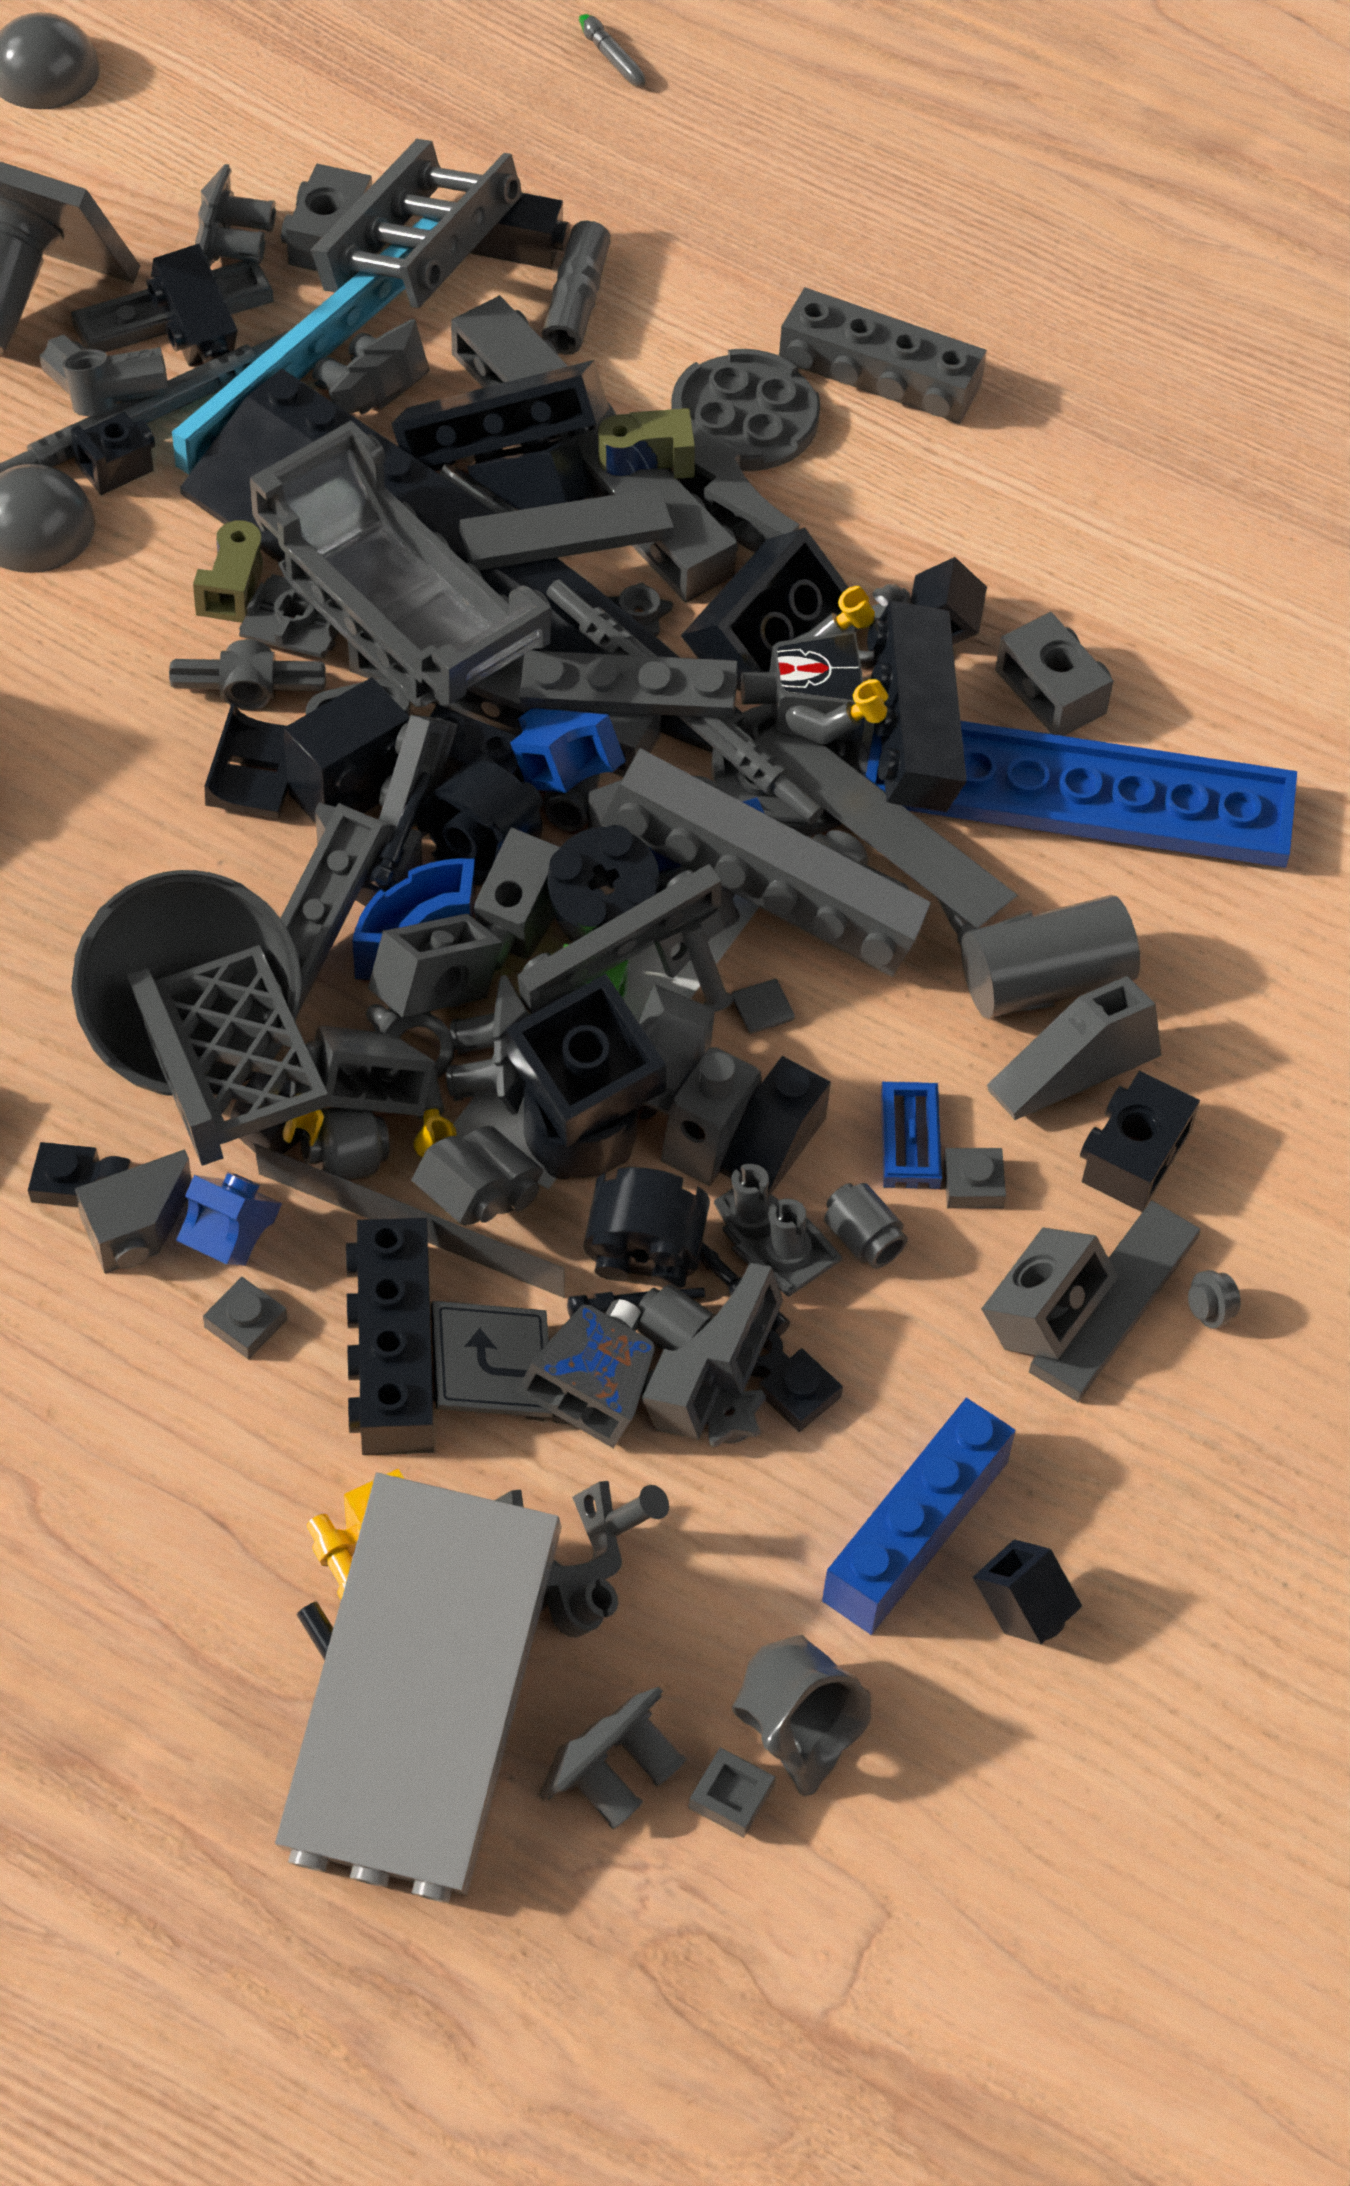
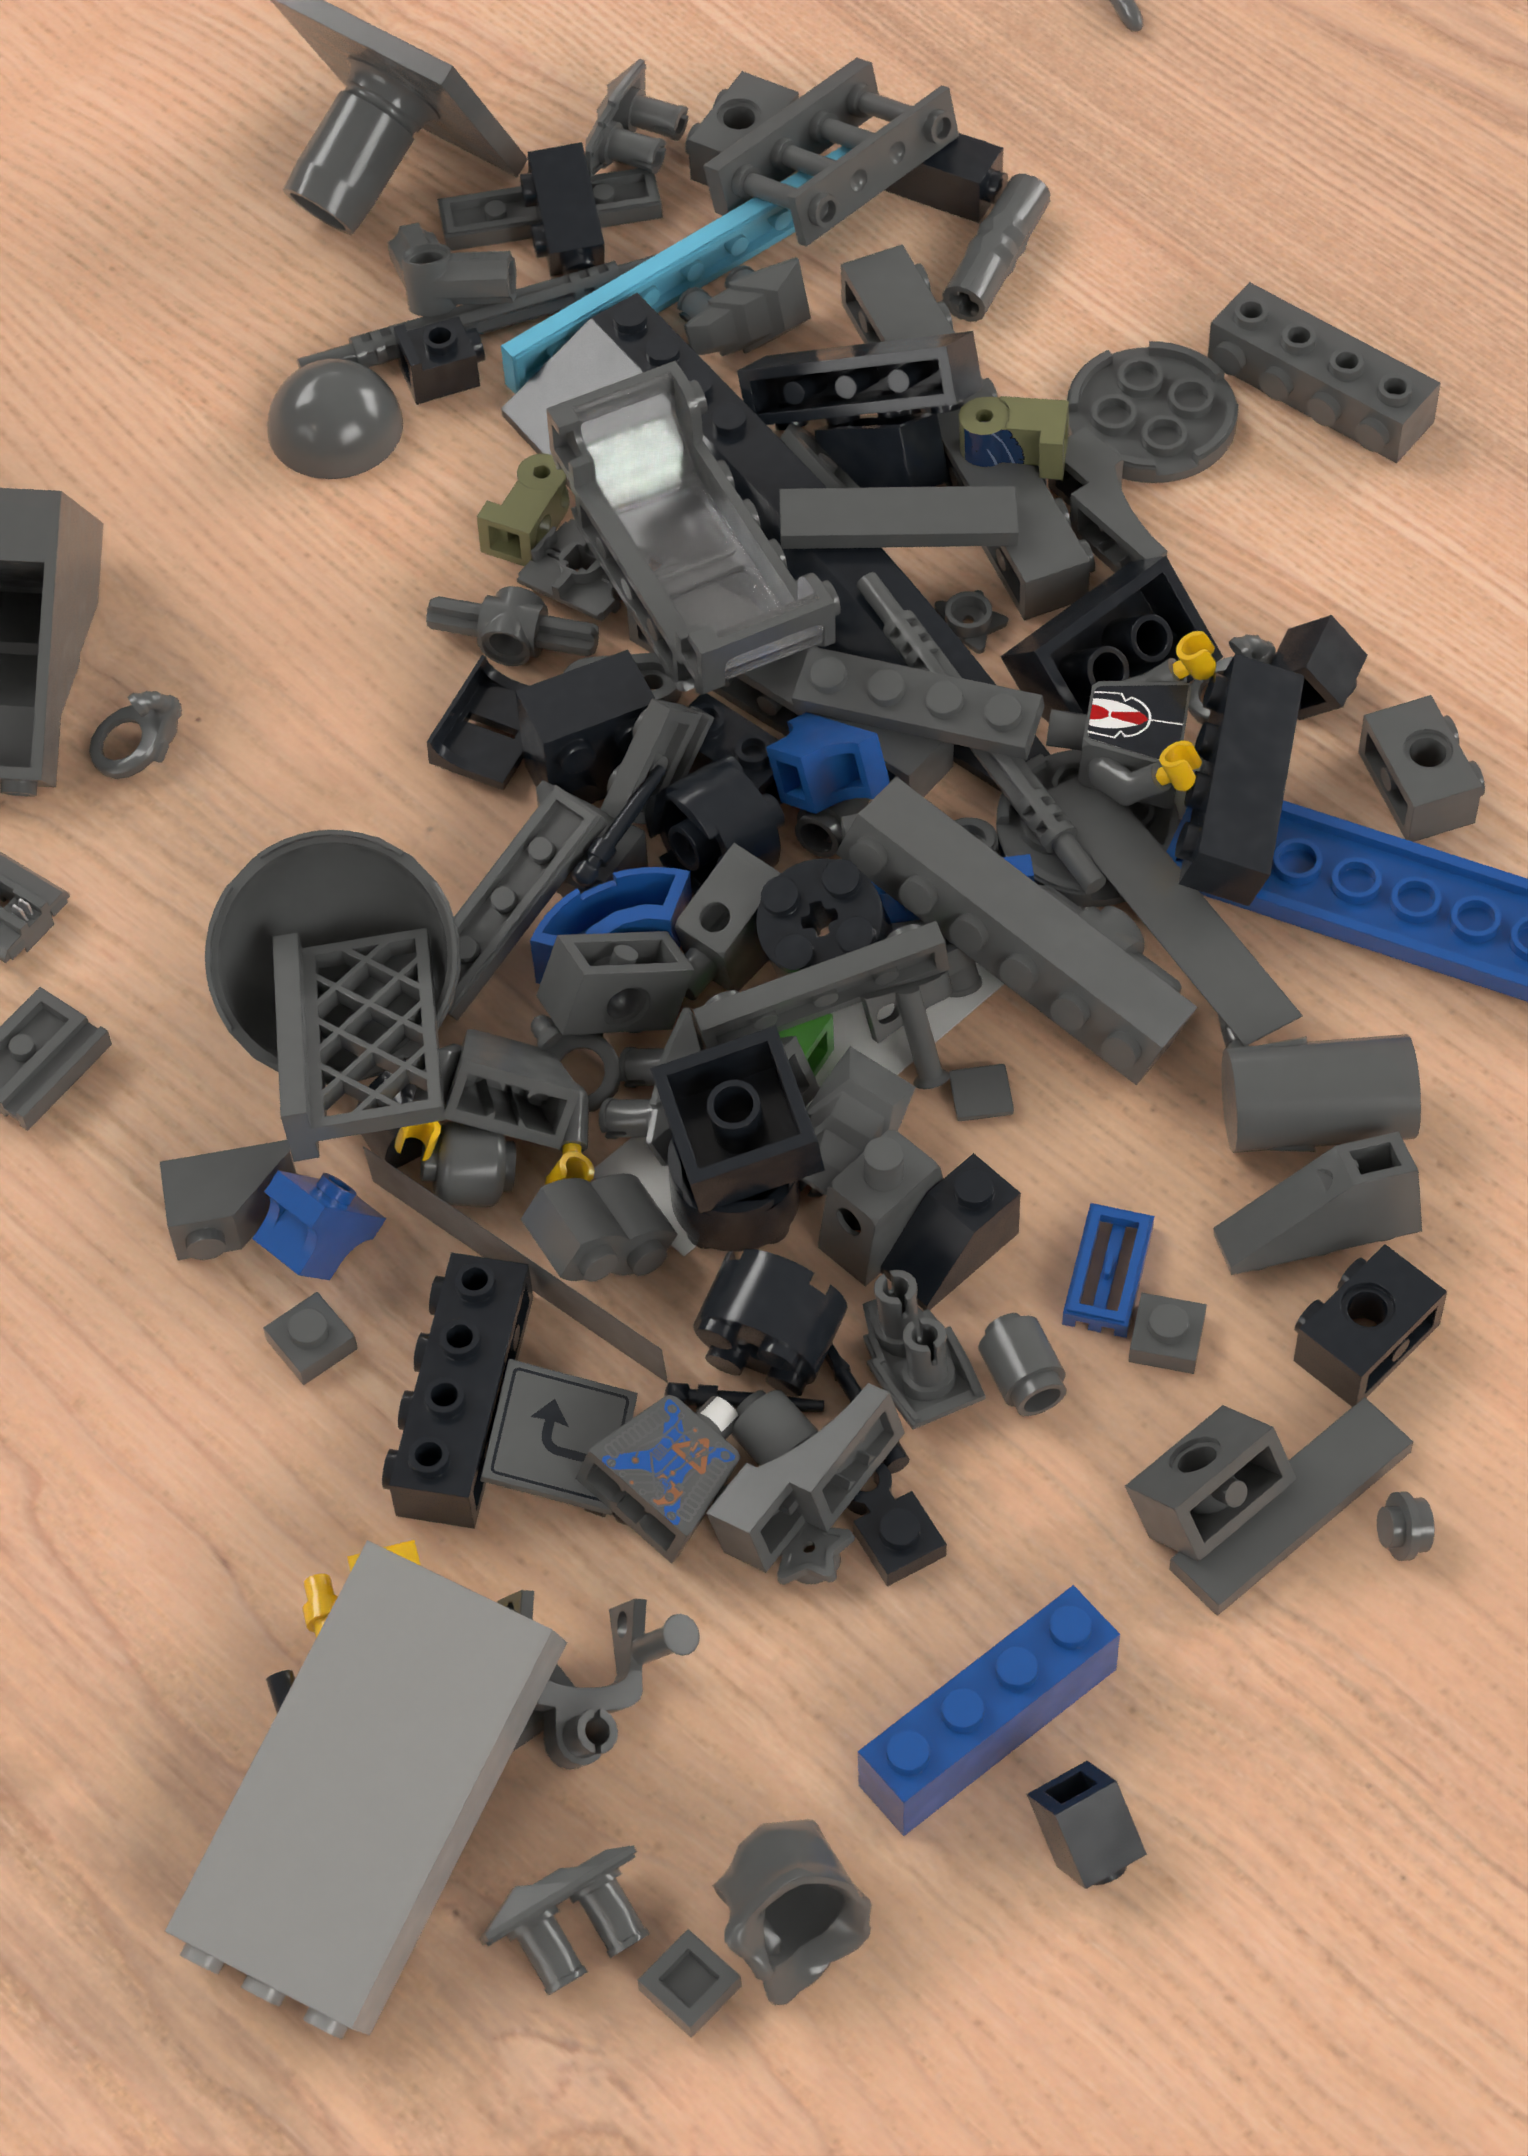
camera: 20 degrees right, 0 degrees up
black plate [28,1142,131,1207] -> none

